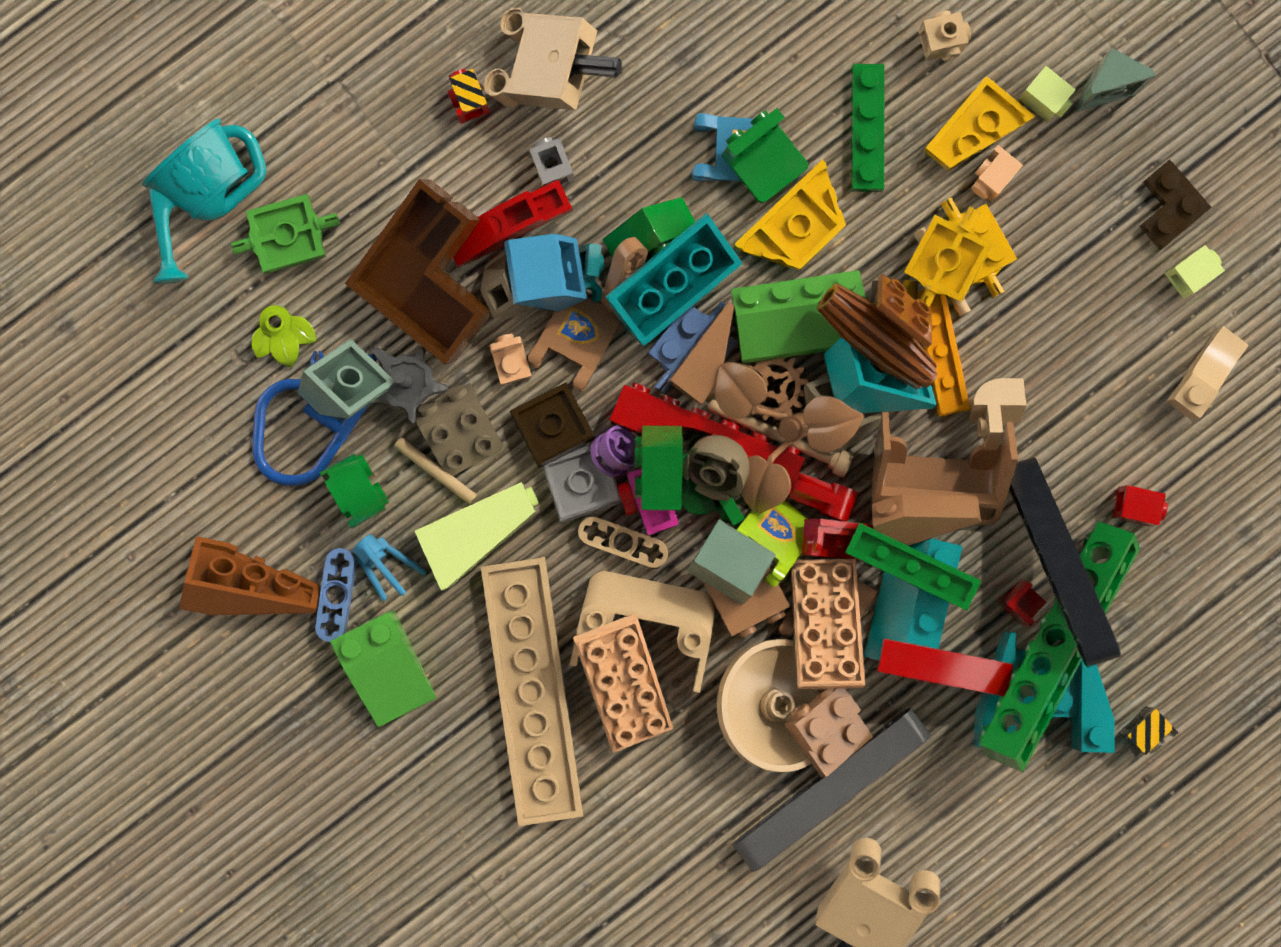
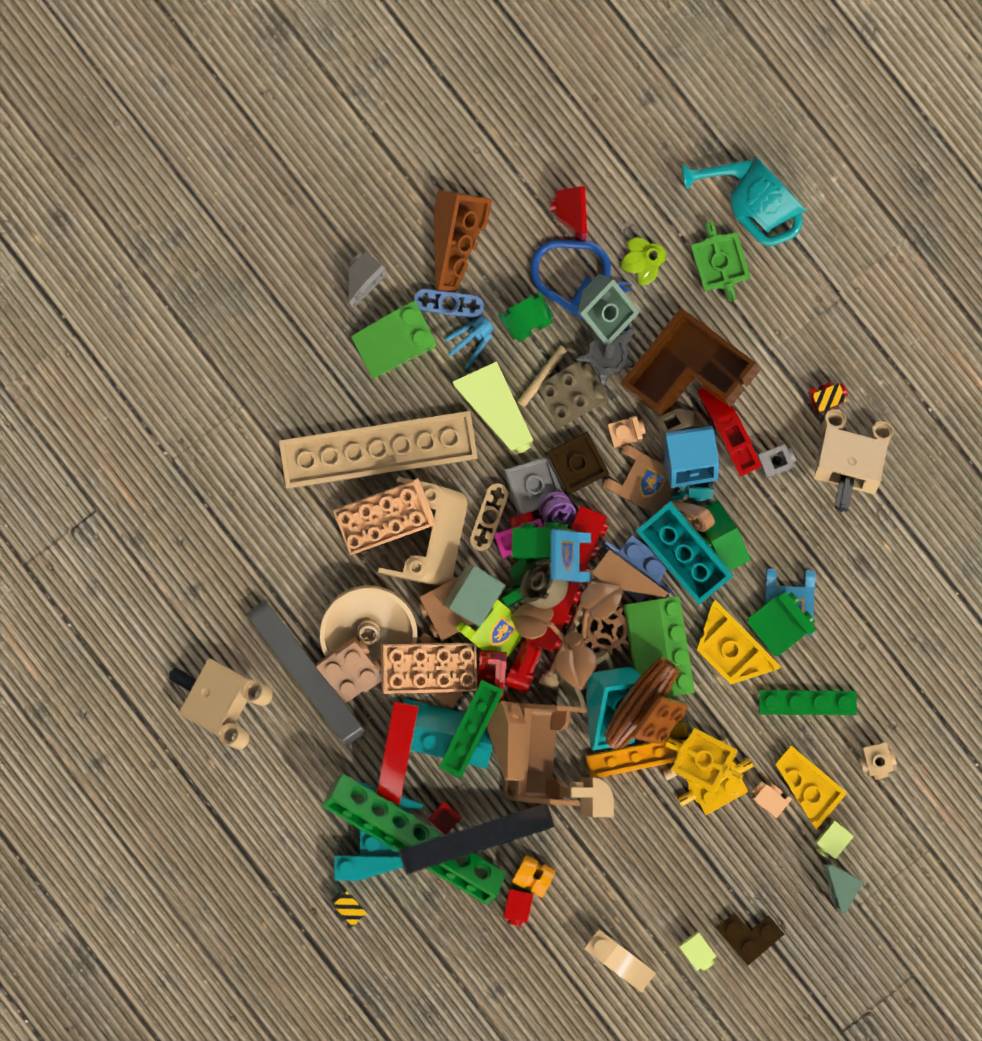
camera: 85 degrees right, 0 degrees up
none -> light grey slope [349,252,387,309]
none -> light orange wheel [512,854,556,898]
none -> red slope [551,186,587,241]
none -> dark azure flag [551,530,591,582]

